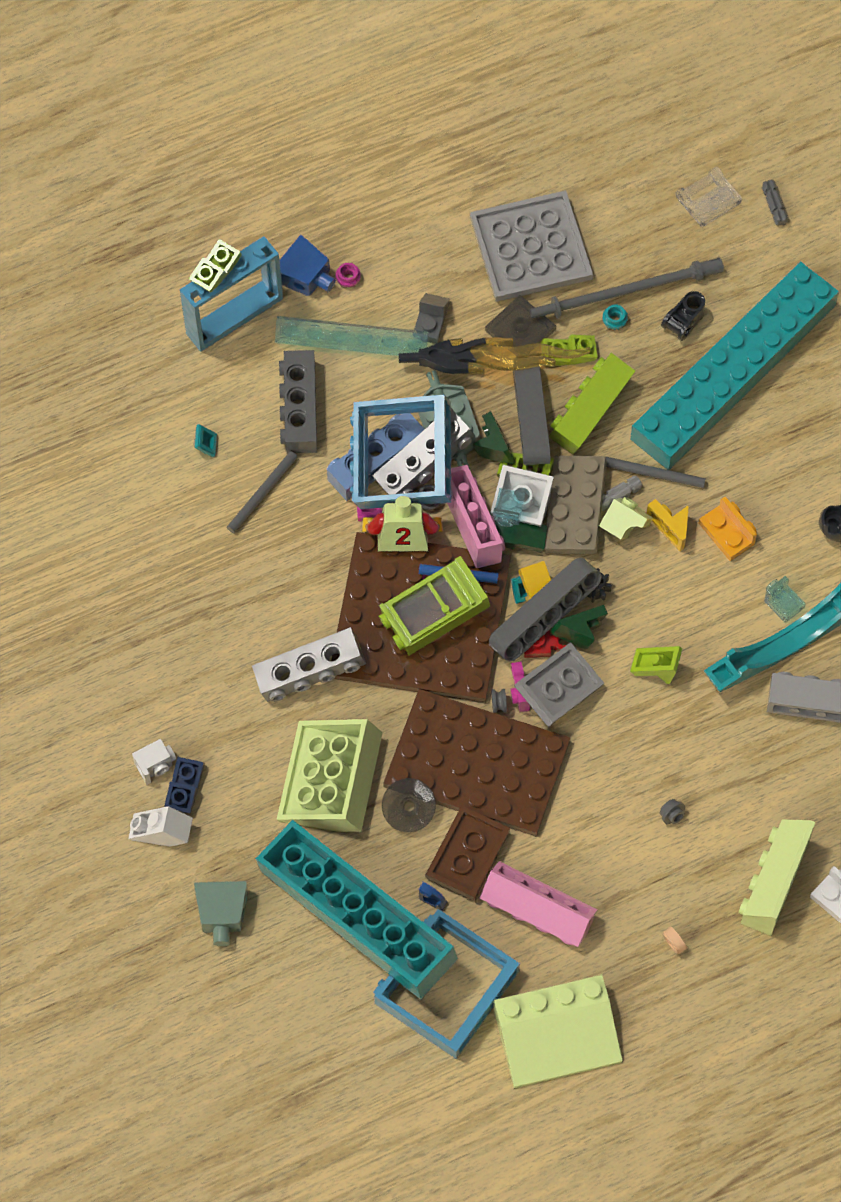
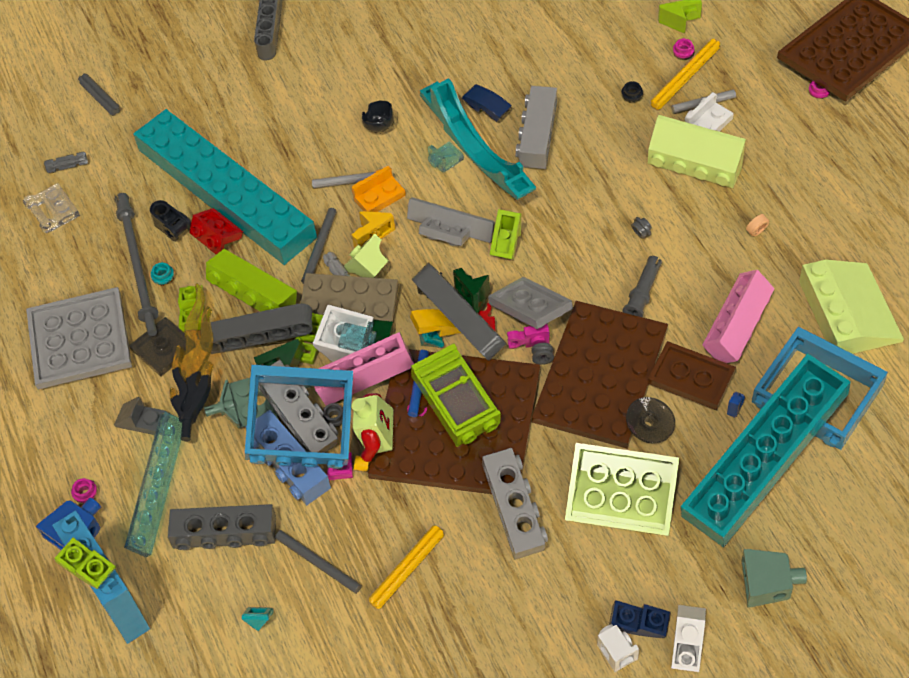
camera: 85 degrees left, 10 degrees down
none -> red bracket [190,208,243,254]
none -> light grey bar [312,172,375,188]
none -> yellow axle [369,525,444,609]
none -> light grey bracket [407,197,495,246]
none -> dark grey pin [622,256,662,317]

